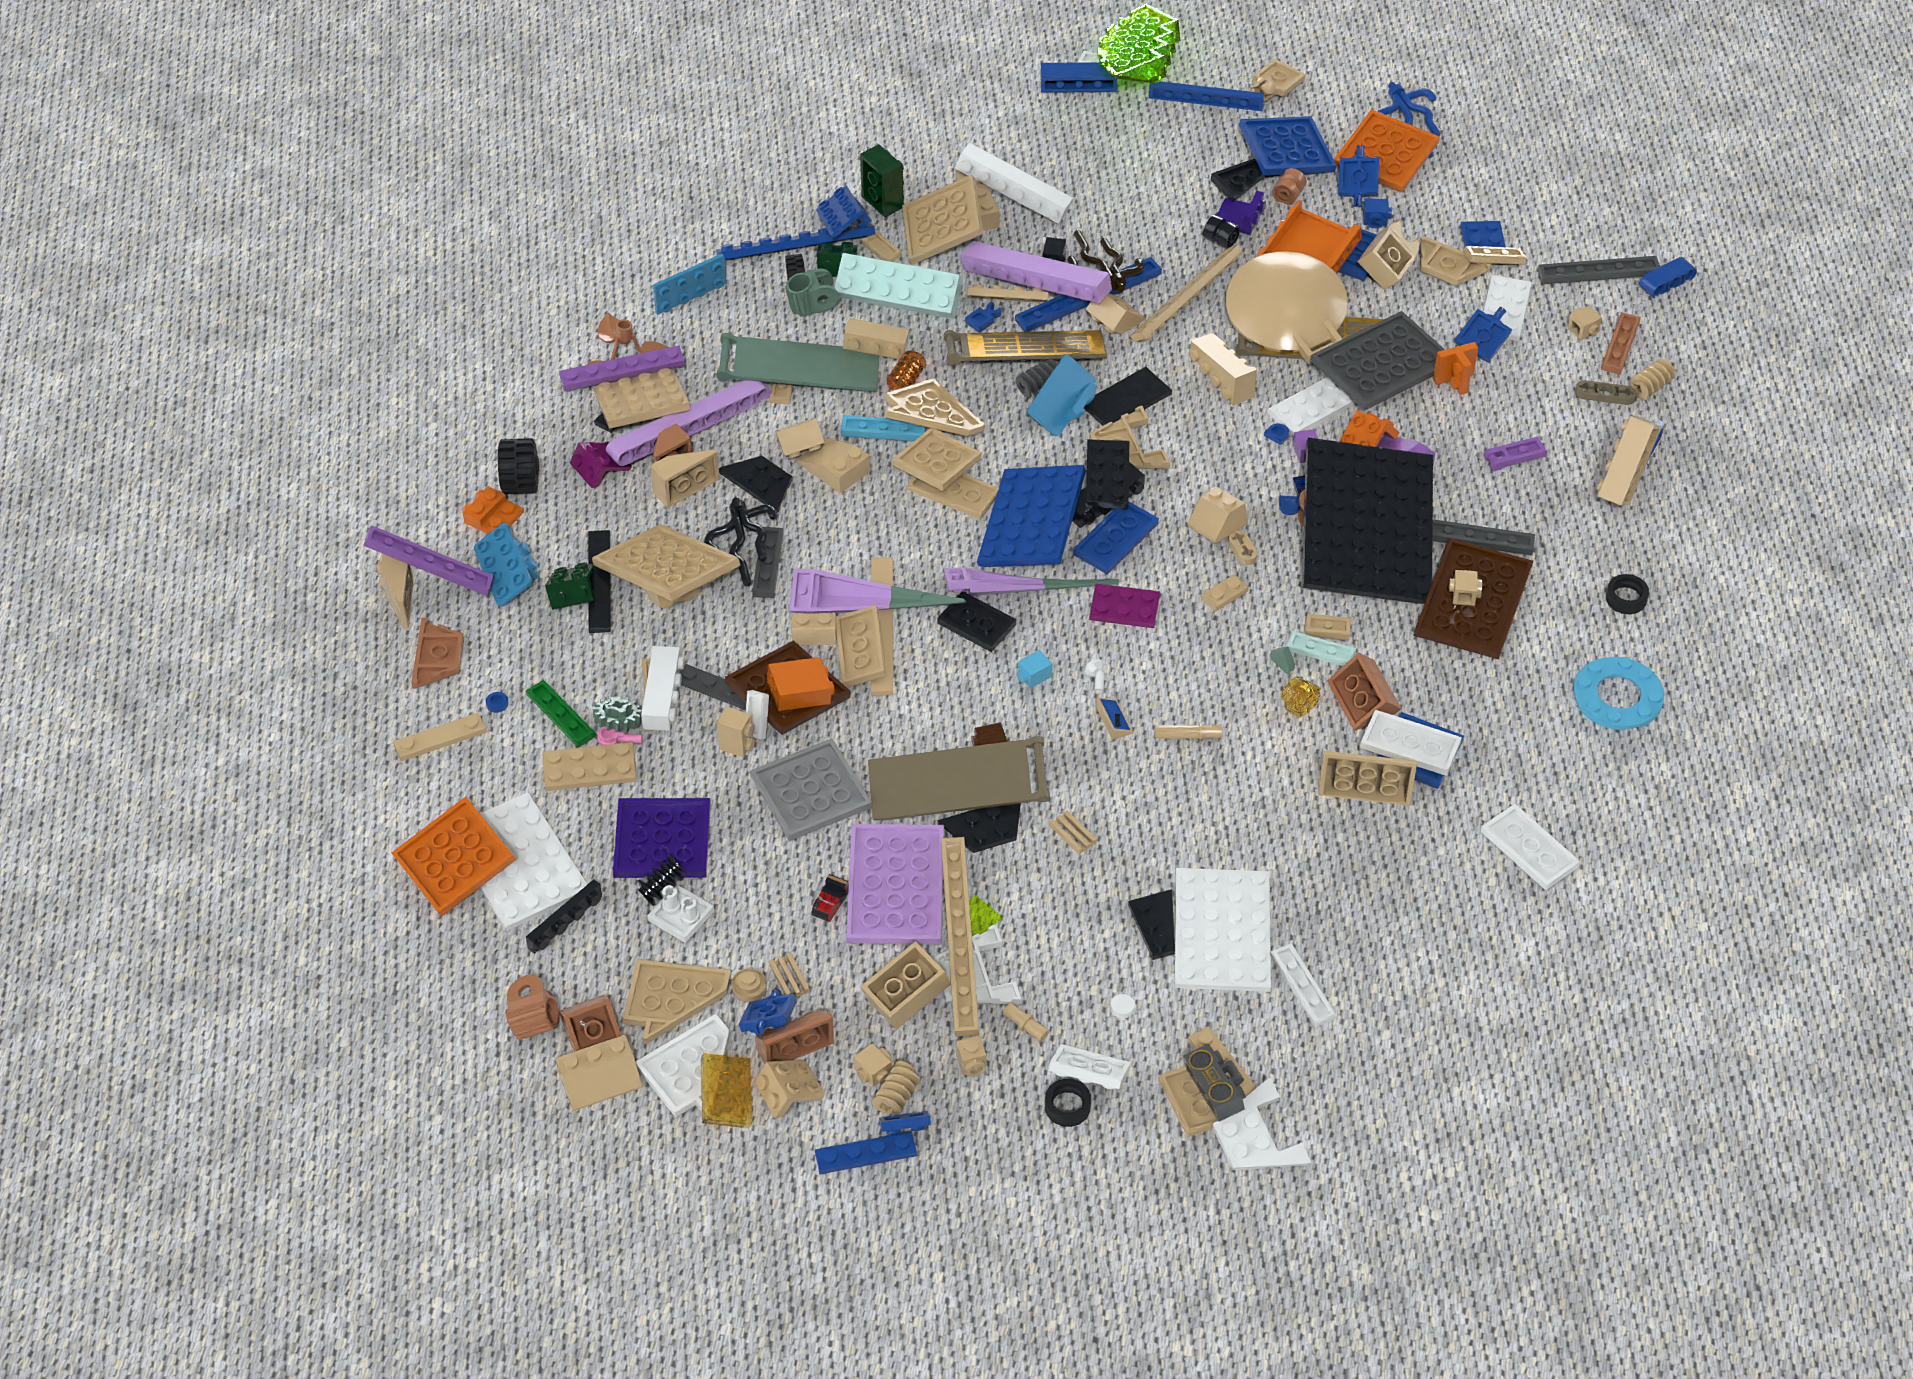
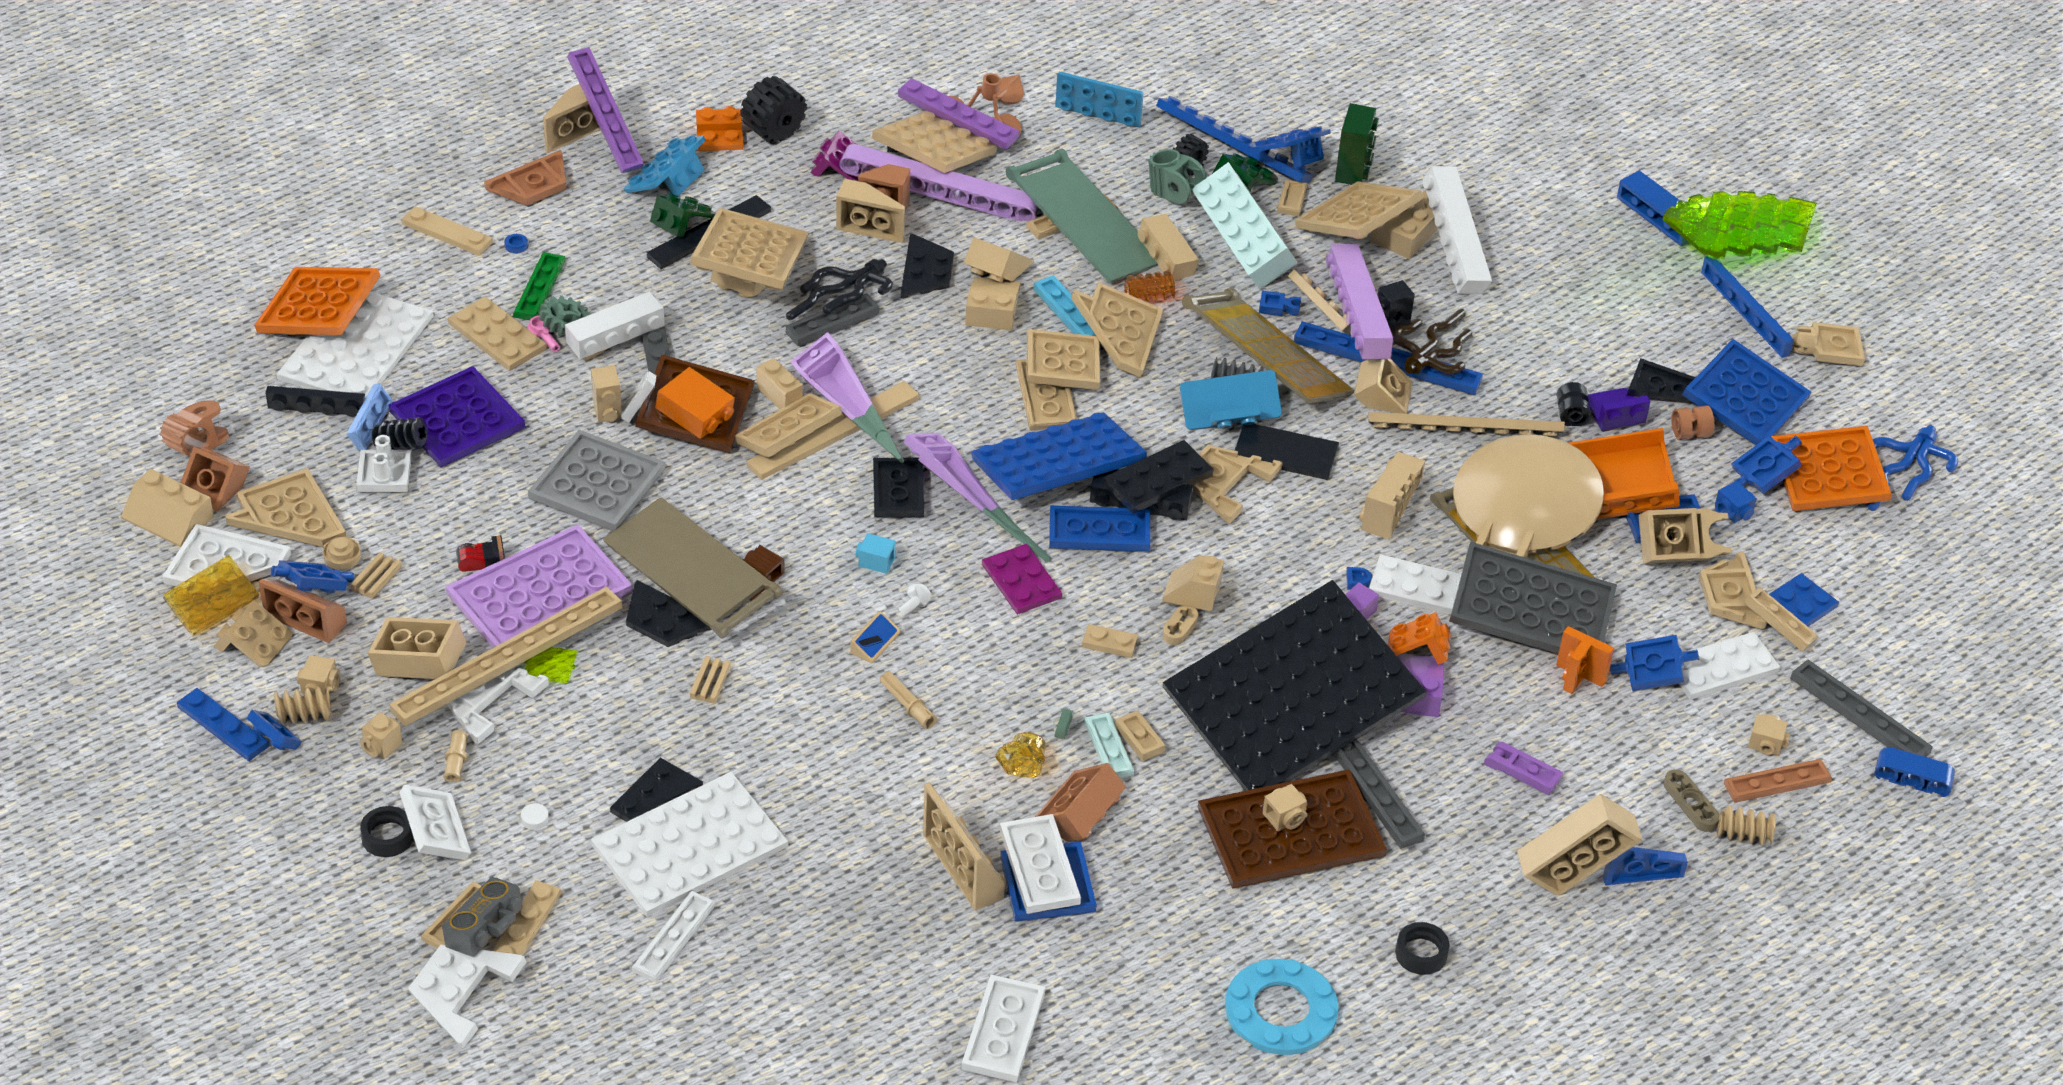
camera: 50 degrees right, 5 degrees down
none -> light blue tile [347,383,393,450]

